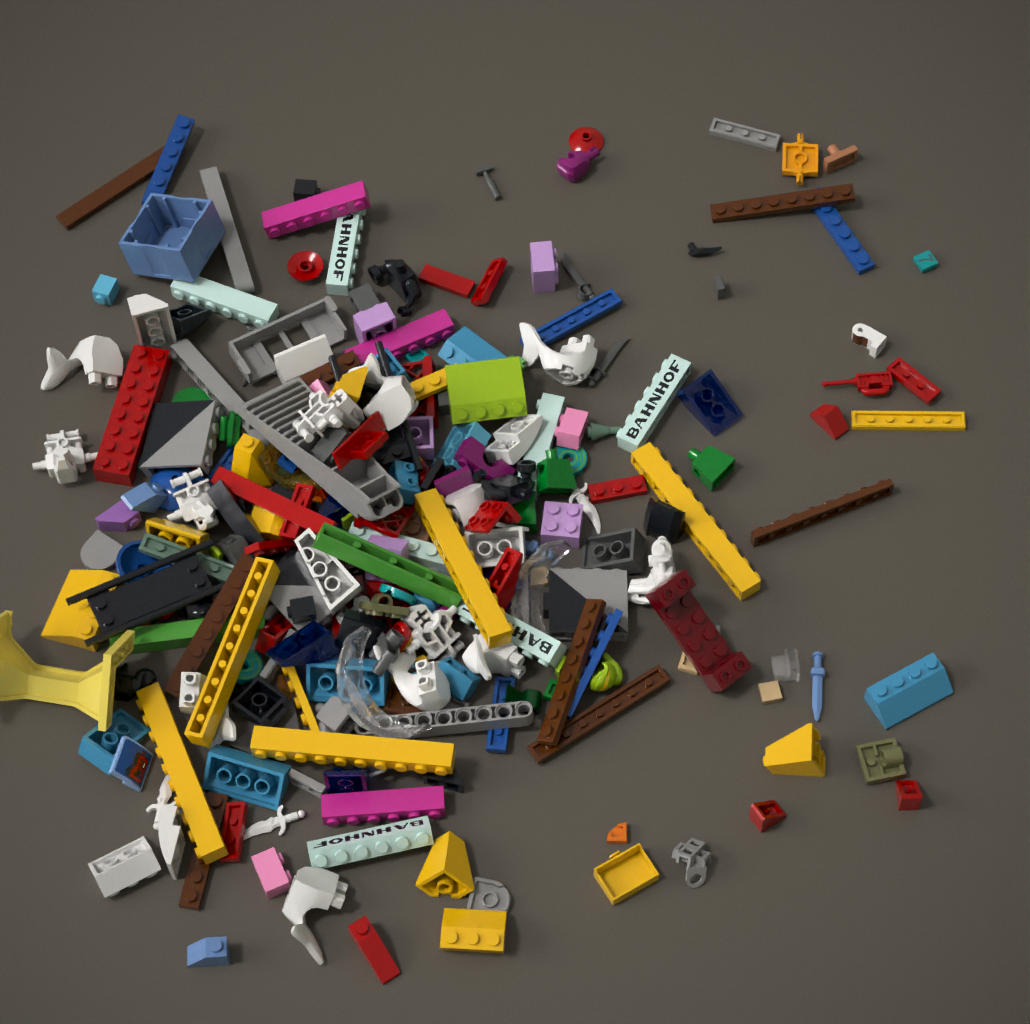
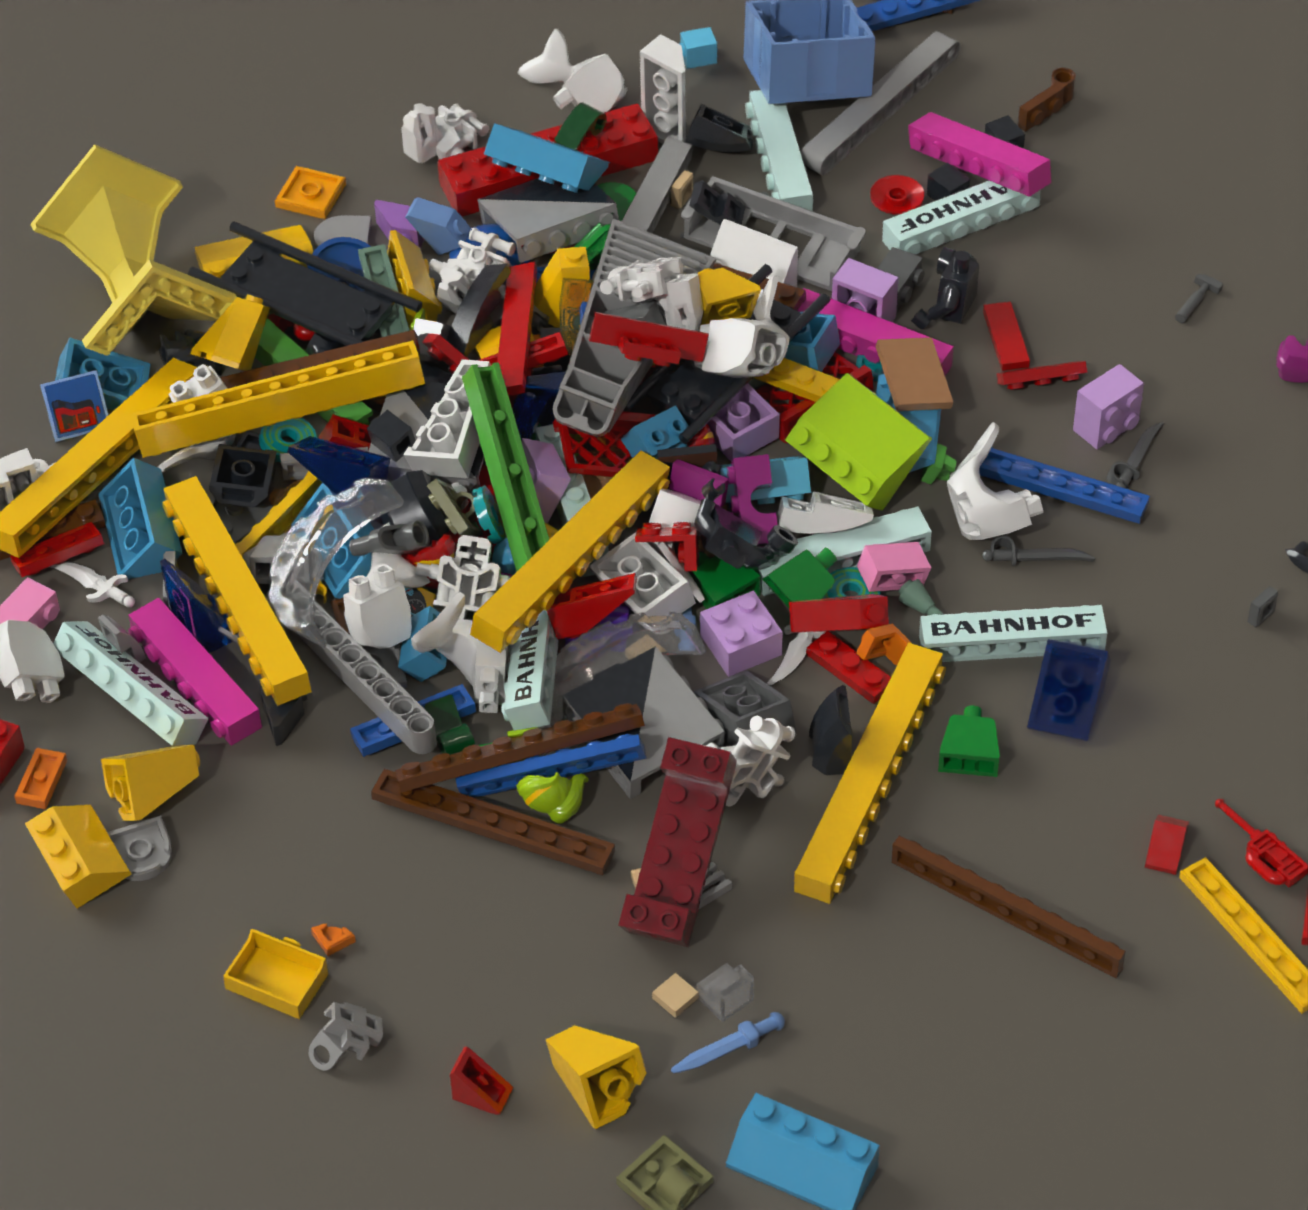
camera: 55 degrees right, 10 degrees down
none -> orange plate [14,748,67,809]
none -> light grey slope [98,614,146,663]
none -> yellow slope [191,294,270,371]
none -> light orange tile [275,166,346,219]
none -> dark azure slope [484,123,609,193]
none -> dark green panel [555,102,607,151]
none -> tan tile [671,170,693,209]
none -> black slope [689,181,746,225]
none -> red slope [789,594,889,632]
none -> orange bracket [856,623,911,665]
none -> medium nougat tile [876,337,953,411]
none -> black brick [927,163,970,201]
none -> reddish brown plate [1018,67,1076,132]

